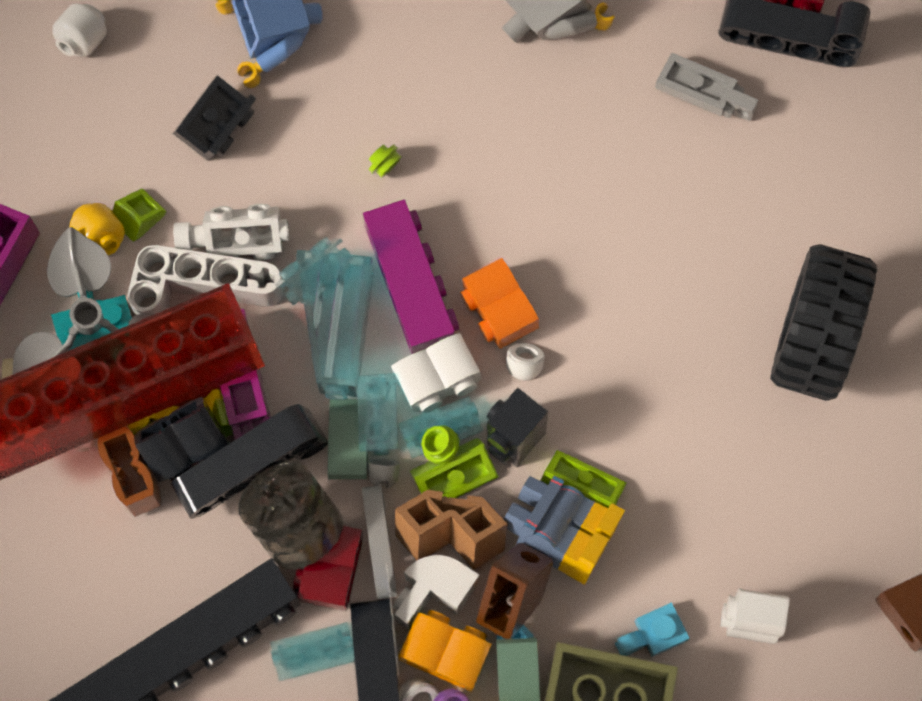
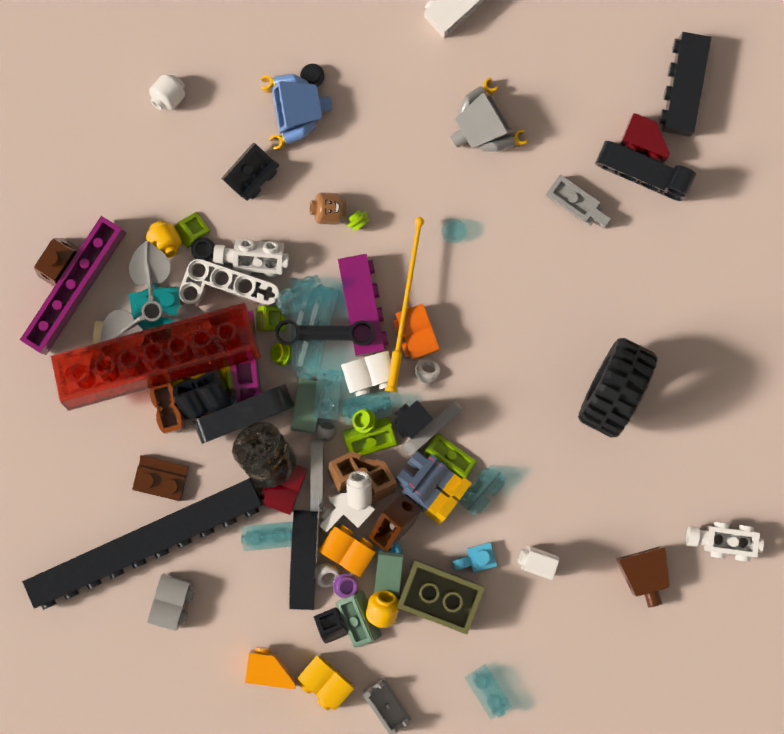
camera: 10 degrees right, 15 degrees up
none -> reddish brown plate [132,455,189,501]
none -> black plate [191,238,215,261]
none -> lime slope [256,306,286,331]
none -> lime plate [270,342,293,366]
none -> black piece [275,320,375,346]
none -> medium nougat head [310,192,346,225]
none -> white brick [346,471,372,510]
none -> yellow piece [385,217,424,393]
none -> light grey beam [402,400,464,456]
none -> clear light blue plate [441,219,466,243]
none -> clear light blue hinge [458,465,506,516]

